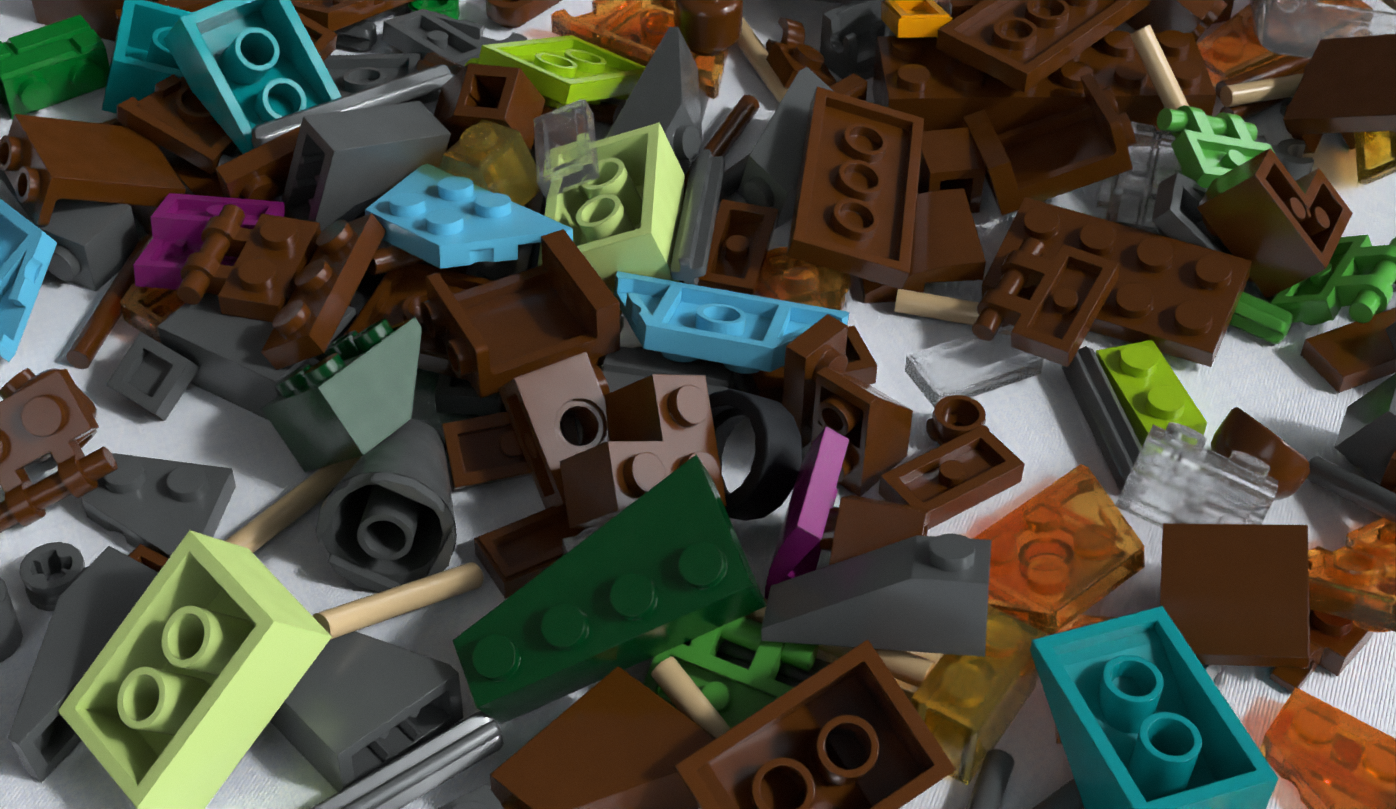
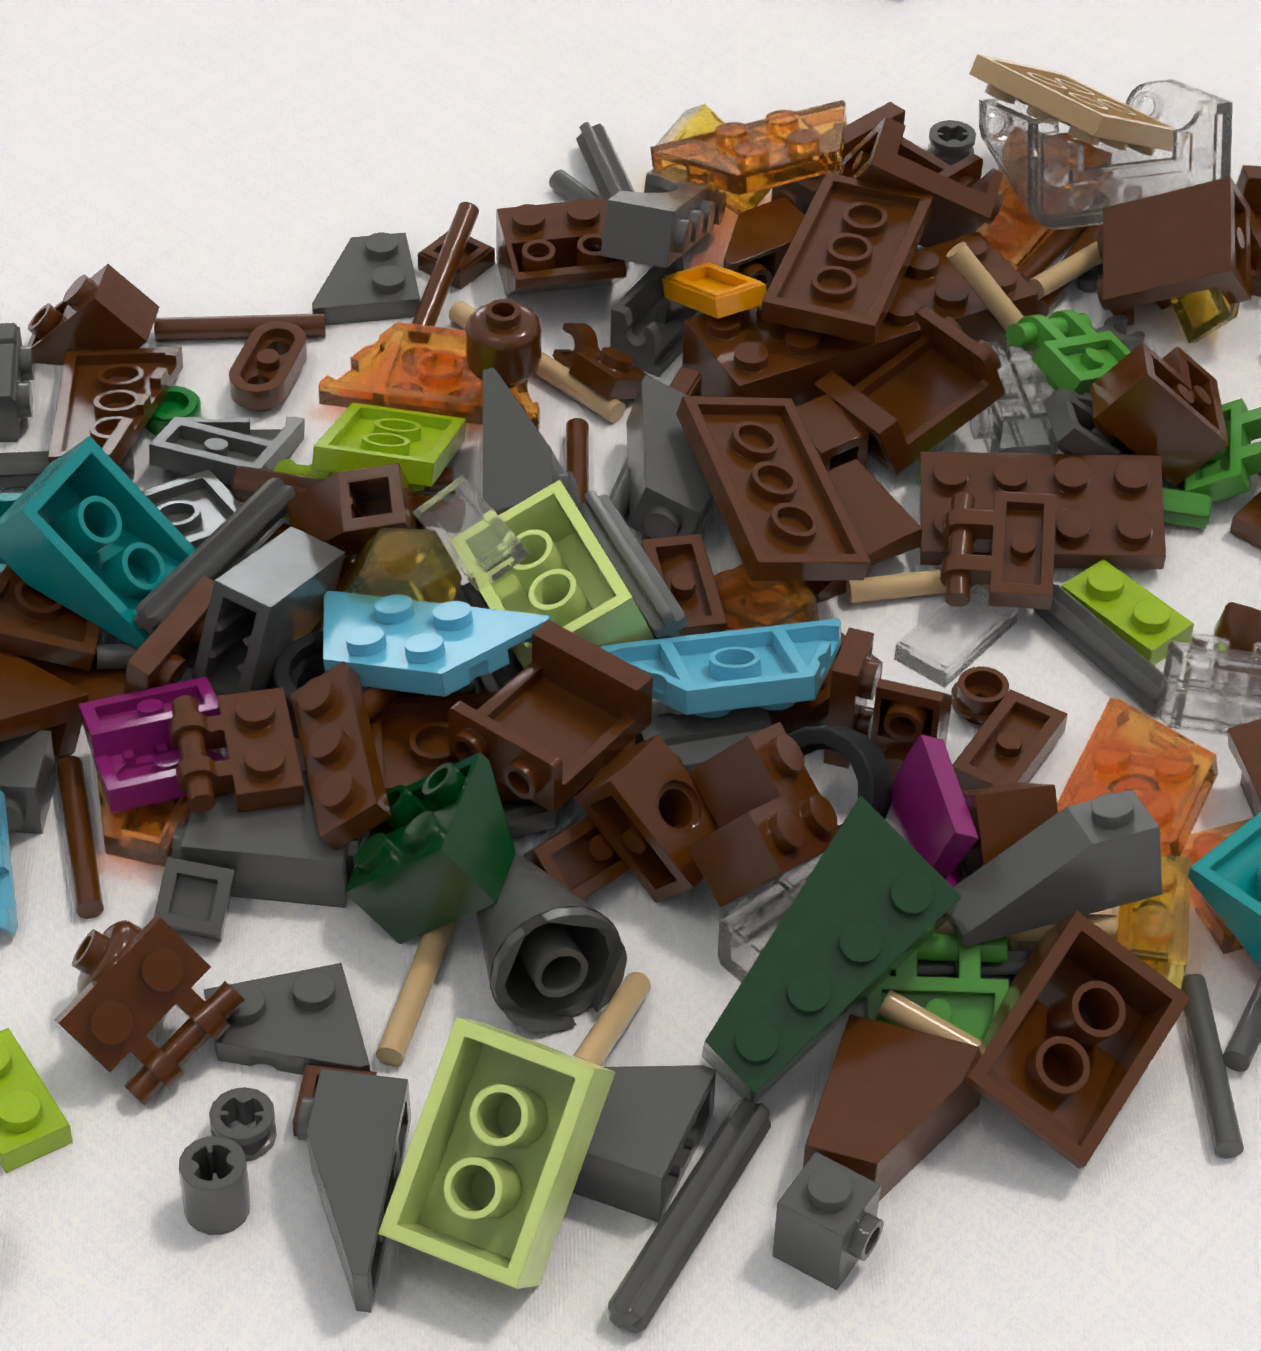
camera: 25 degrees left, 0 degrees up
reddish brown tile [474,504,600,599] -> none

